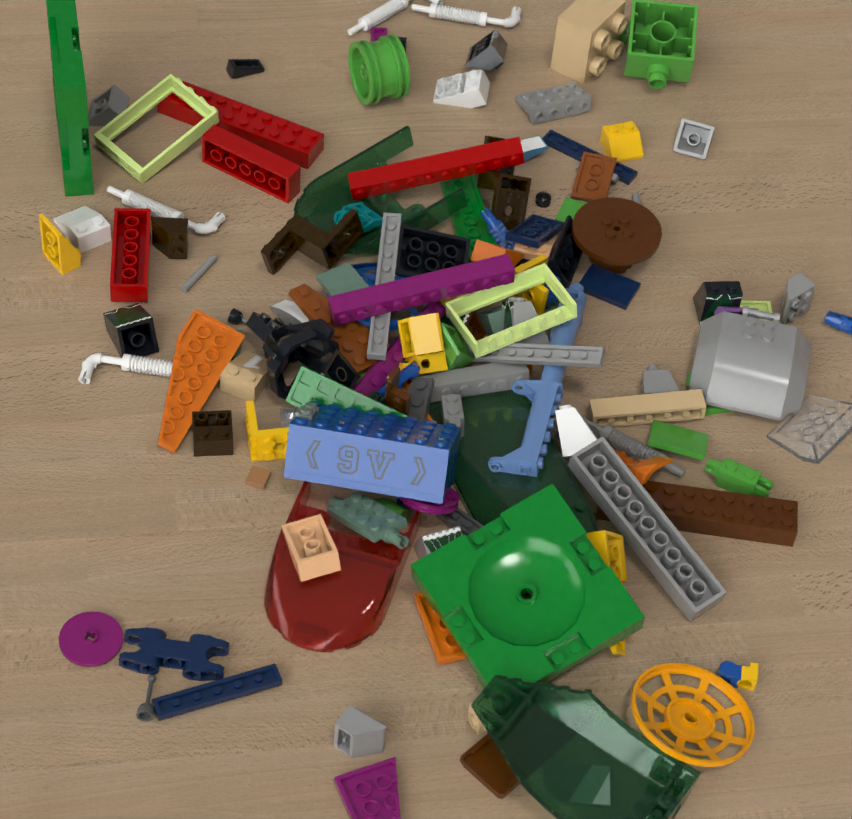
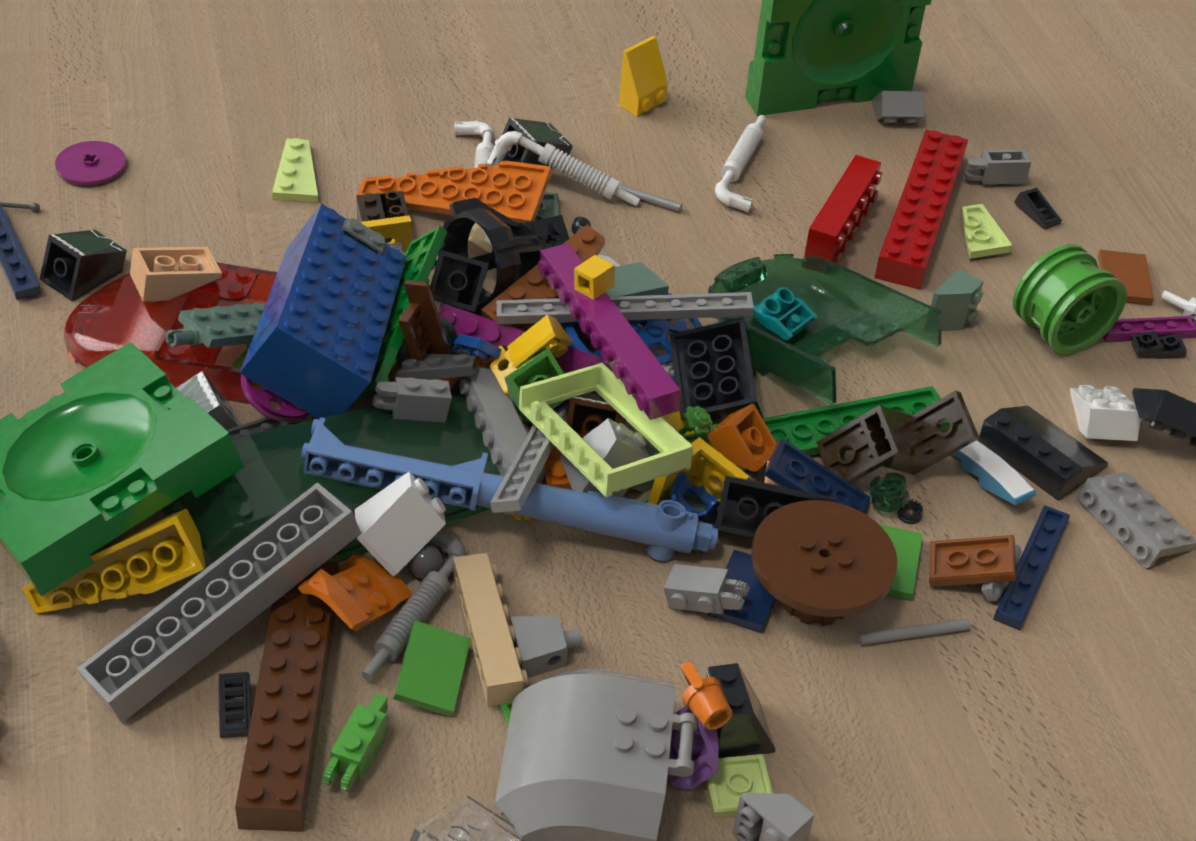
camera: 85 degrees right, 5 degrees down
white slope [53,206,111,253] -> none
yellowish green window [94,74,219,184] -> none
red brick [110,208,151,302] -> none
dark blue piece [119,627,229,682] -> none
dark brown slope [151,217,189,259] -> none
dark brown bracket [260,209,364,275] -> none
red brick [347,137,525,200] -> none
blue hinge [479,207,515,250] -> none
yellow slope [599,121,644,162] -> none
light grey slope [673,118,715,160] -> none
none -> black slope [40,230,127,301]
none -> black slope [219,672,251,738]
none -> yellowish green wing [272,138,319,203]
none -> white piece [487,131,640,206]
none -> yellow brick [574,255,615,300]
none -> light grey hinge [663,564,750,614]
none -> orange piece [680,660,732,730]
none -> clear green wheel [868,473,910,512]
none -> sand green slope [925,269,984,332]
none -> yellowish green wing [960,204,1012,259]
none -> light grey hinge [964,149,1031,185]
none -> black slope [978,405,1108,501]
none -> dark orange tile [1098,250,1154,305]

